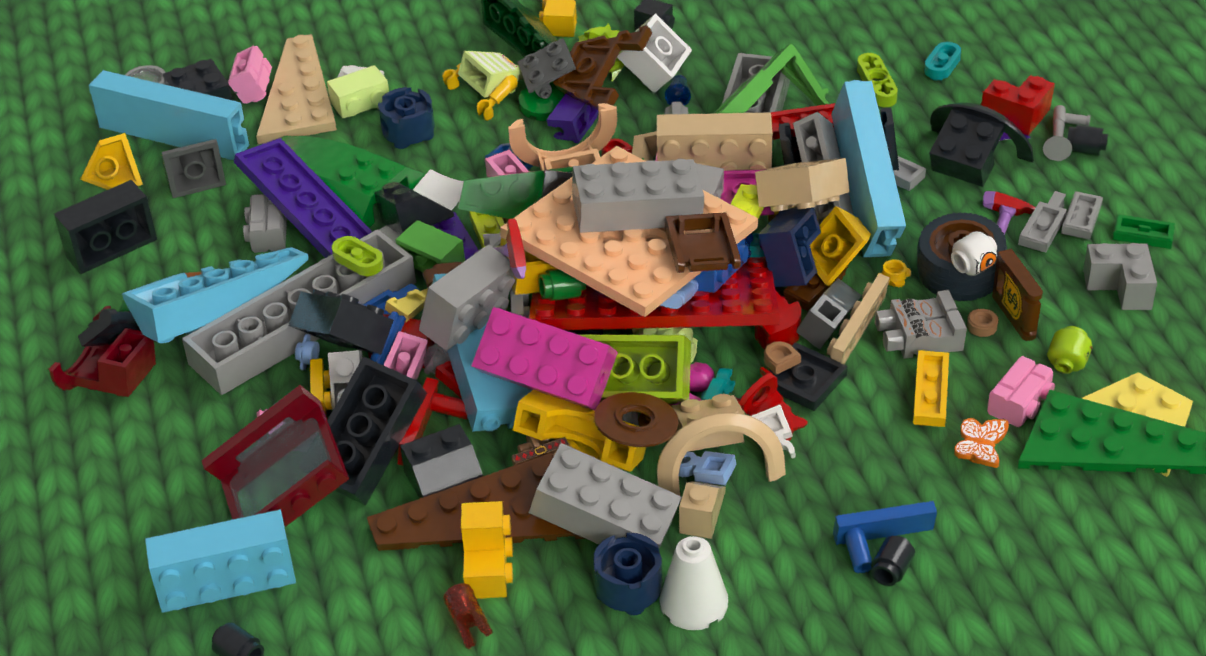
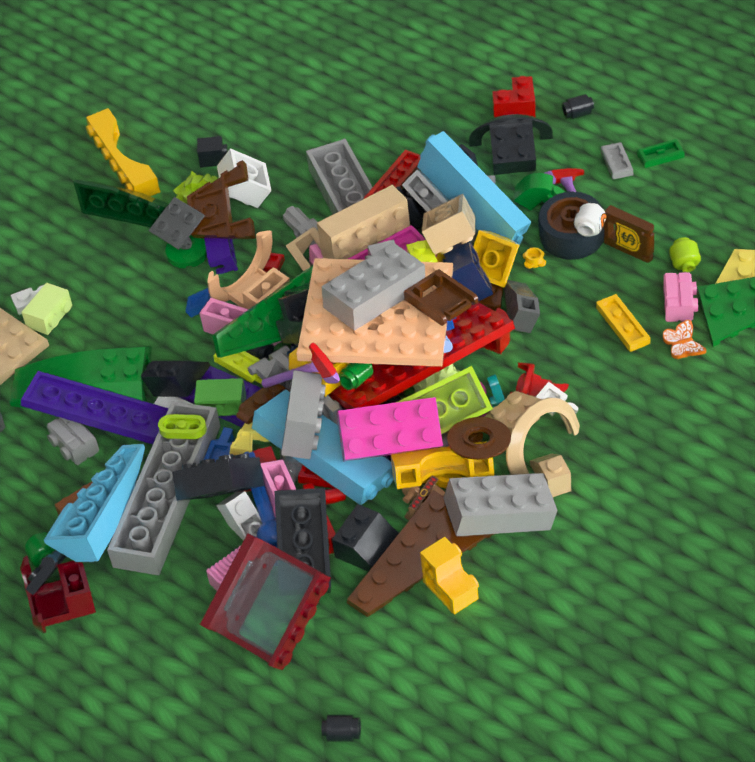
camera: 30 degrees left, 5 degrees up
medium azure brick [145,509,296,613] -> none
light blue plate [295,334,320,370] -> none
yellow plate [310,358,332,418] -> none
dark blue brick [378,87,435,149] -> none
white sticker [413,169,463,210] -> none
torso [442,51,523,121] -> none
clear red hinge [443,583,493,649] -> none
dark blue brick [594,533,663,615] -> none
white cone [660,536,728,630] -> none
clear blue cone [665,75,691,106] -> none
light blue plate [679,451,737,485] -> none
bright green hinge [713,43,829,114] -> none
medium nougat tile [764,342,801,375] -> none
black plate [768,342,848,411] -> none
tan plate [827,273,890,364] -> none
blue piece [833,501,937,573] -> none
lime beam [857,53,898,107] -> none
black brick [871,536,915,586] -> none
light grey hips [875,290,967,359] -> none
teal plate [924,42,961,81] -> none
medium nougat tile [967,309,998,337] -> none
light grey hinge [1018,191,1067,253] -> none
light grey piece [1043,105,1090,161] -> none
light grey brick [1083,243,1157,310] -> none
none -> green brick [514,173,565,210]

